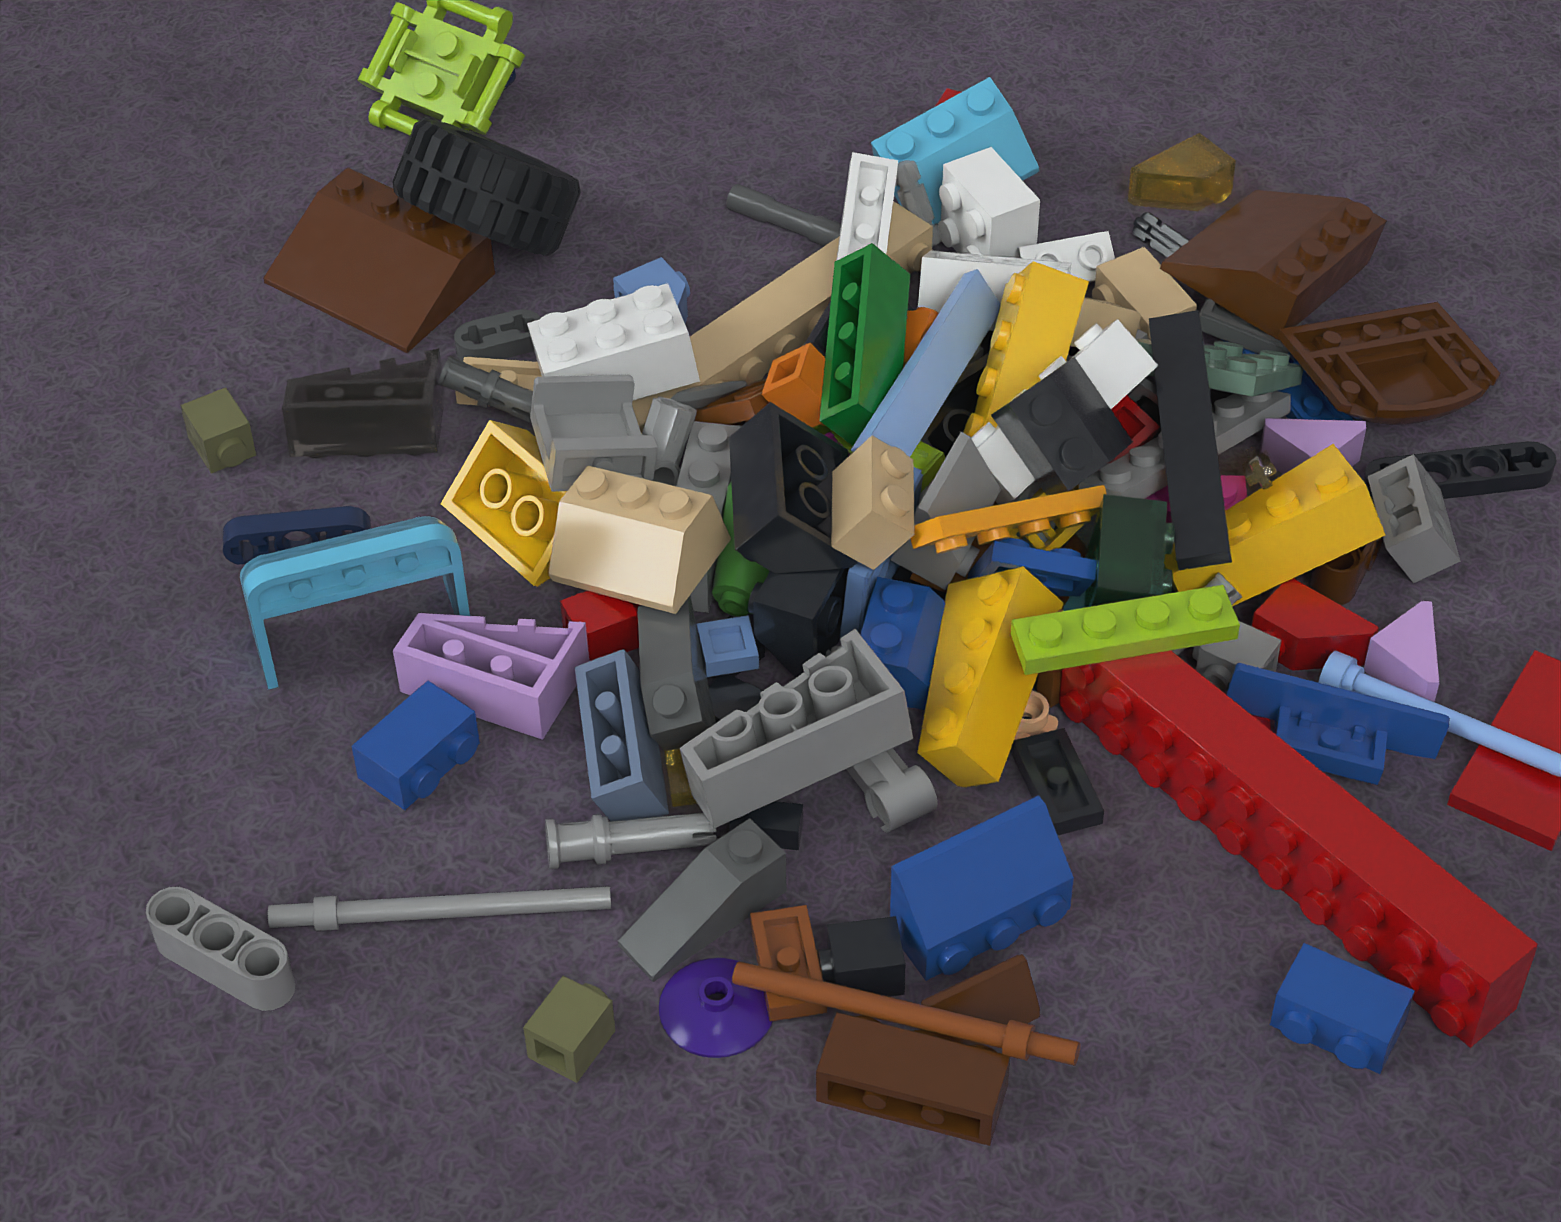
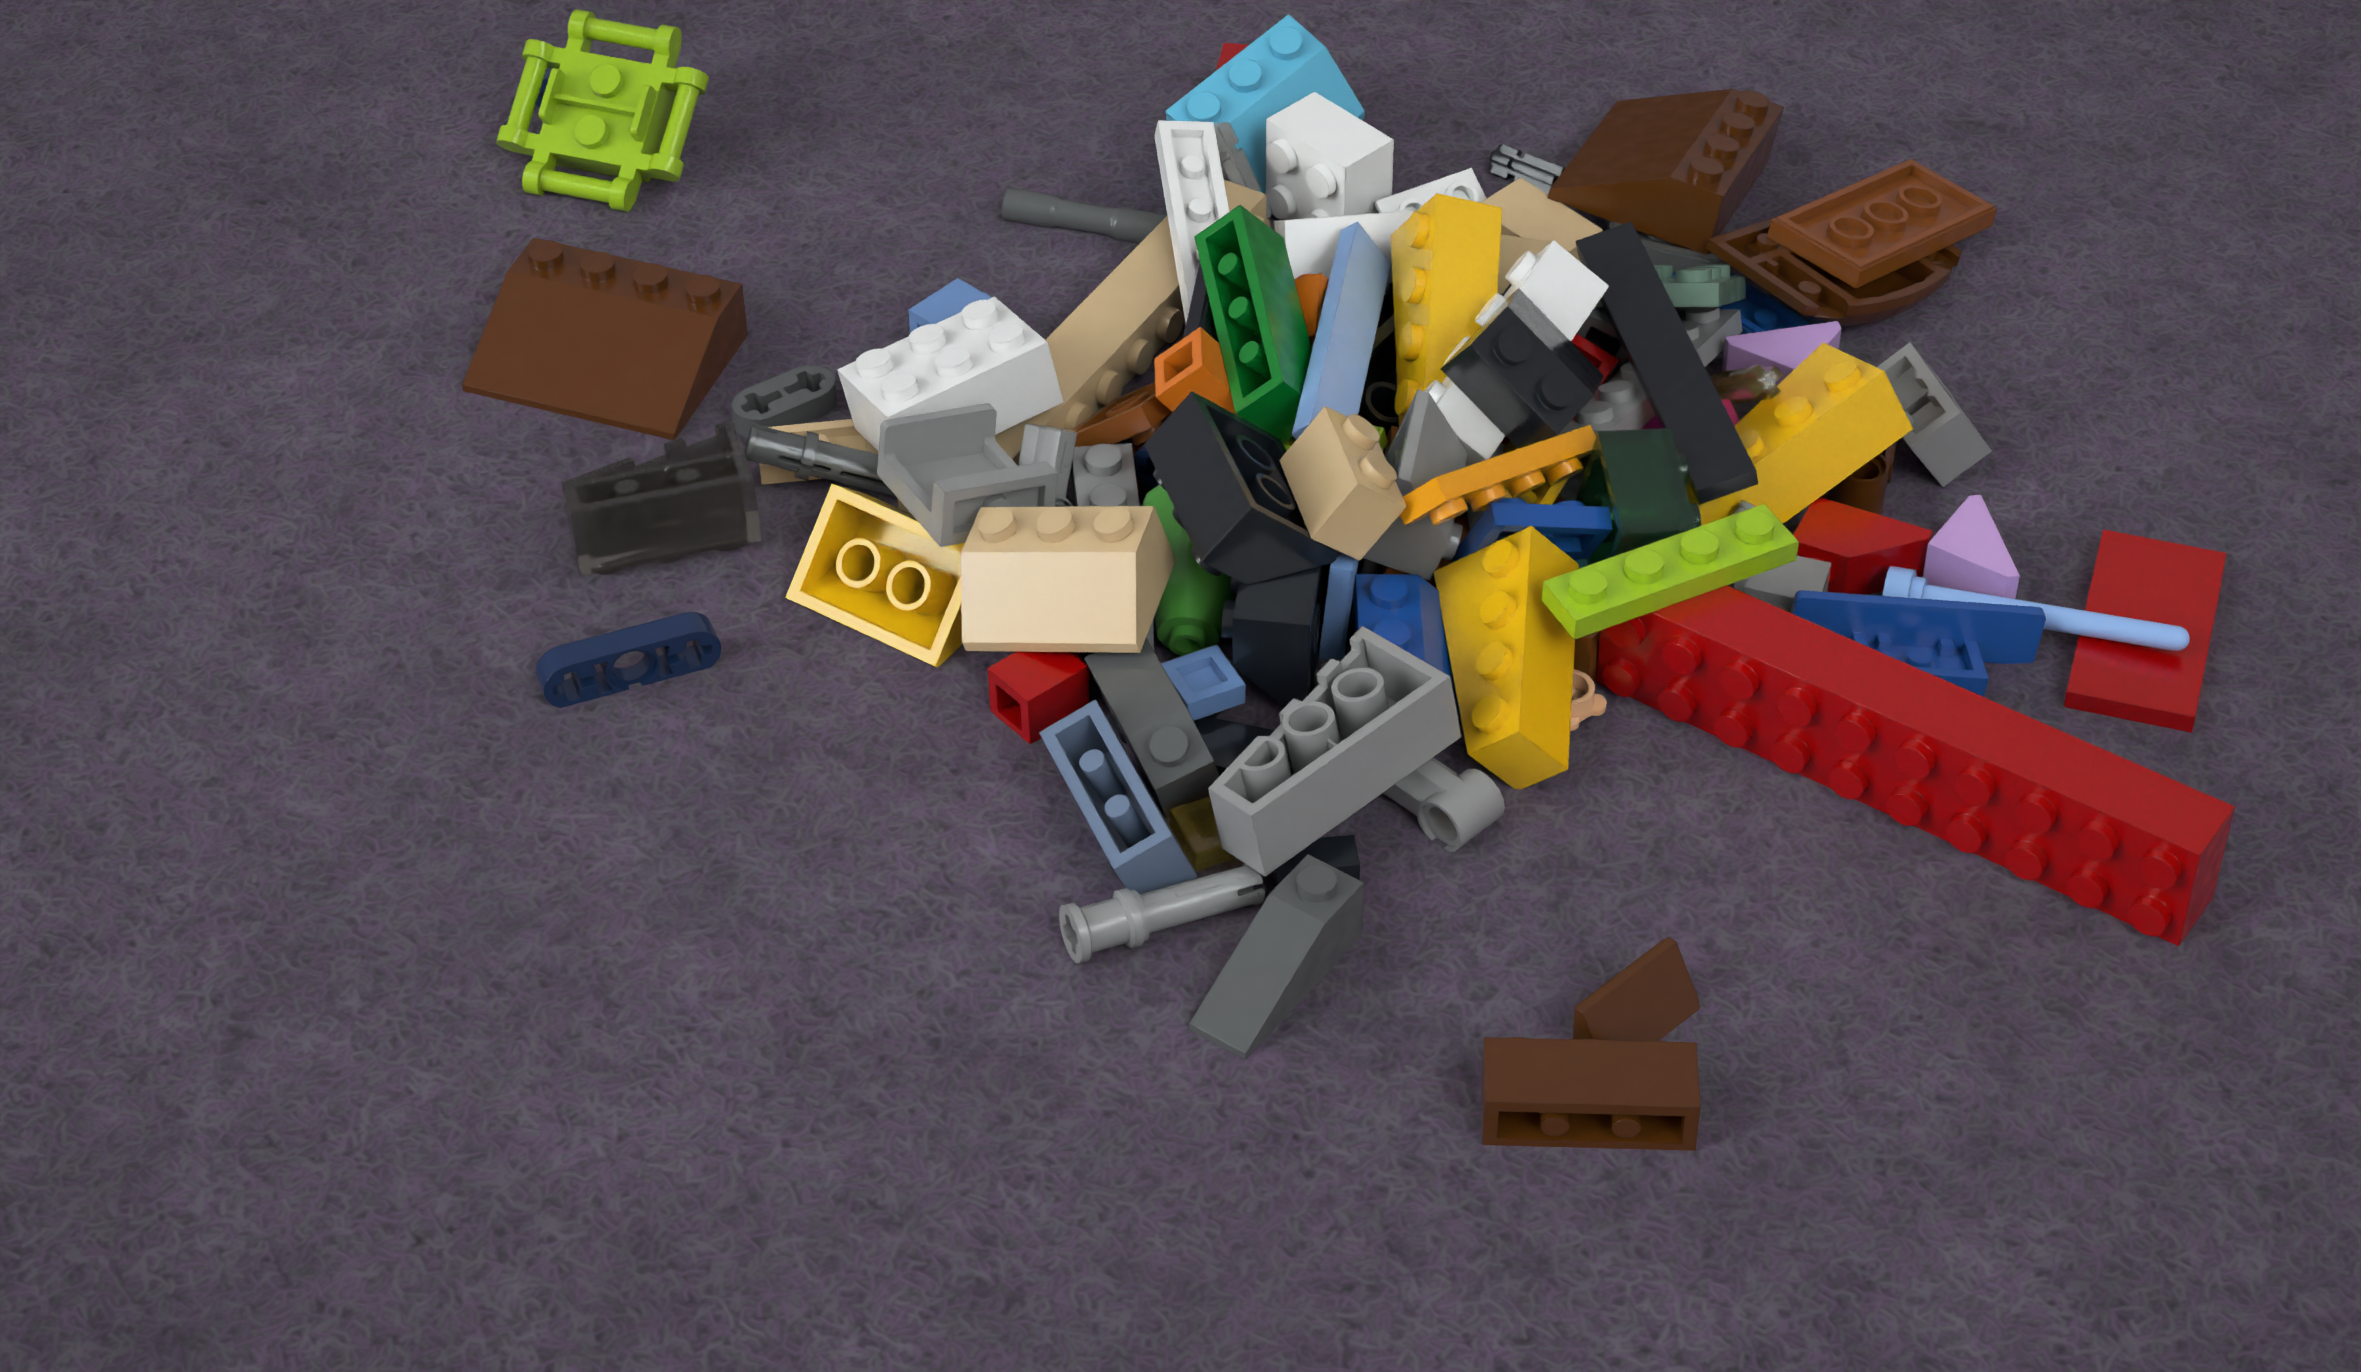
camera: 15 degrees left, 5 degrees down
light grey beam [146,887,295,1011] -> none
olive brick [180,387,256,474] -> none
medium azure windscreen [240,516,470,689] -> none
light grey bar [268,886,611,931] -> none
blue brick [351,680,480,810] -> none
black tyre [392,117,581,256] -> none
lavender wedge [393,613,590,740] -> none
olive brick [523,976,616,1083] -> none
dark purple dish [659,958,773,1058] -> none
dark grey bar [671,381,747,421] -> none
dark orange bar [732,961,1081,1066] -> none
dark orange plate [750,905,827,1021] -> none
black brick [817,916,906,997] -> none
blue slope [890,795,1074,981] -> none
black plate [1012,728,1104,835] -> none
clear yellow slope [1128,133,1236,211] -> none
blue brick [1270,943,1415,1074] -> none
black beam [1363,441,1556,502] -> none
none -> dark orange tile [1767,159,1997,289]

